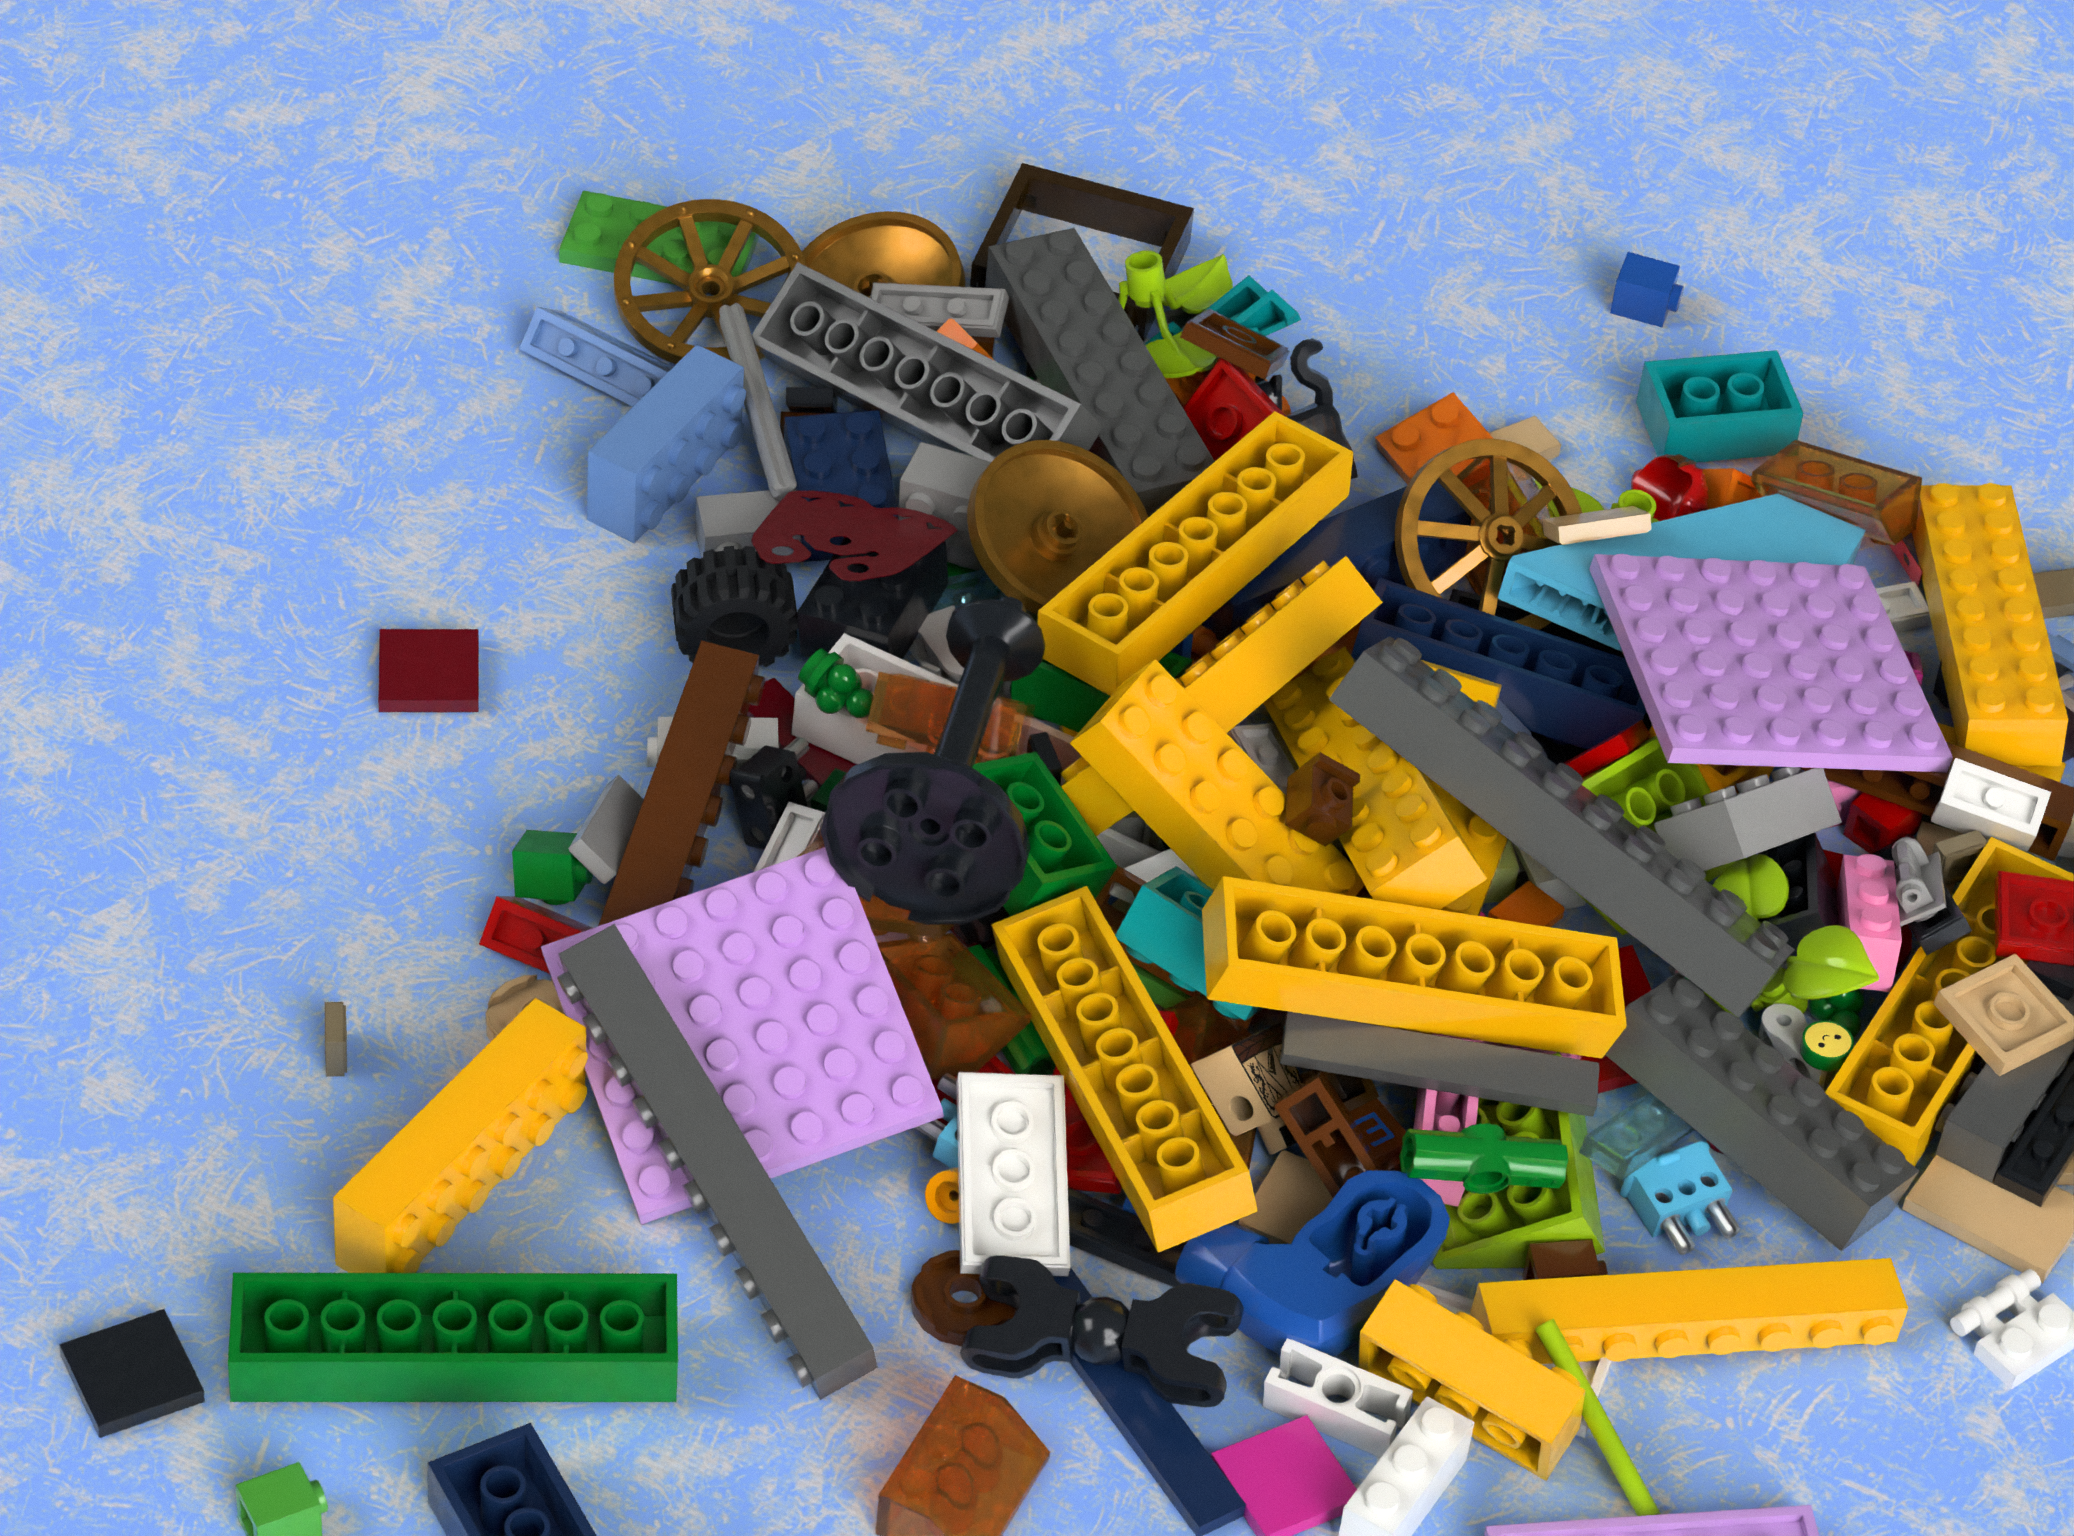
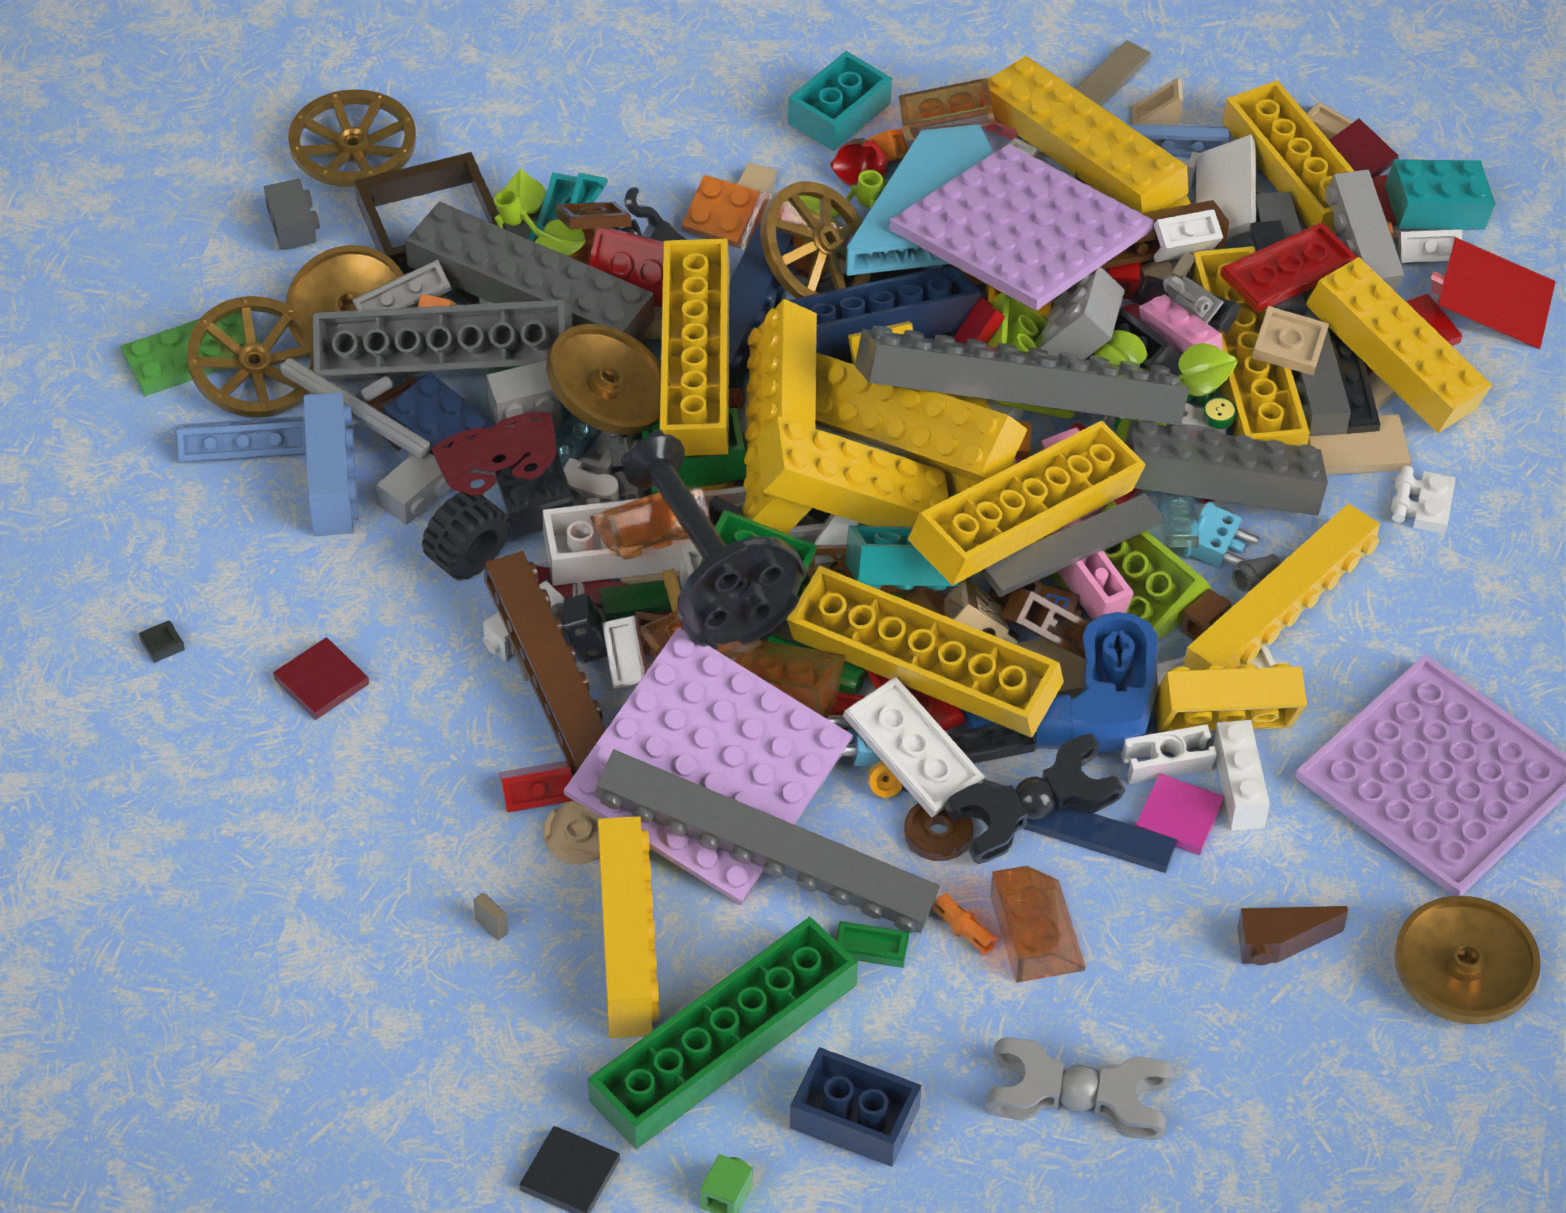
camera: 35 degrees left, 5 degrees up
green brick [512,830,593,905] -> none
light grey tile [568,774,644,884] -> none
green piece [798,648,876,718] -> none
reddish brown brick [1285,752,1360,847] -> none
green piece [1400,1123,1569,1194] -> none
lime bar [1535,1319,1661,1516] -> none
tan tile [1543,506,1652,545] -> none
blue brick [1610,252,1684,327] -> none
none -> pearl dark grey tile [139,620,185,663]
none -> dark grey brick [264,178,320,250]
none -> pearl gold wheel [288,89,416,187]
none -> green tile [835,921,910,968]
none -> orange pin [932,893,998,955]
none -> dark grey cone [1232,554,1281,592]

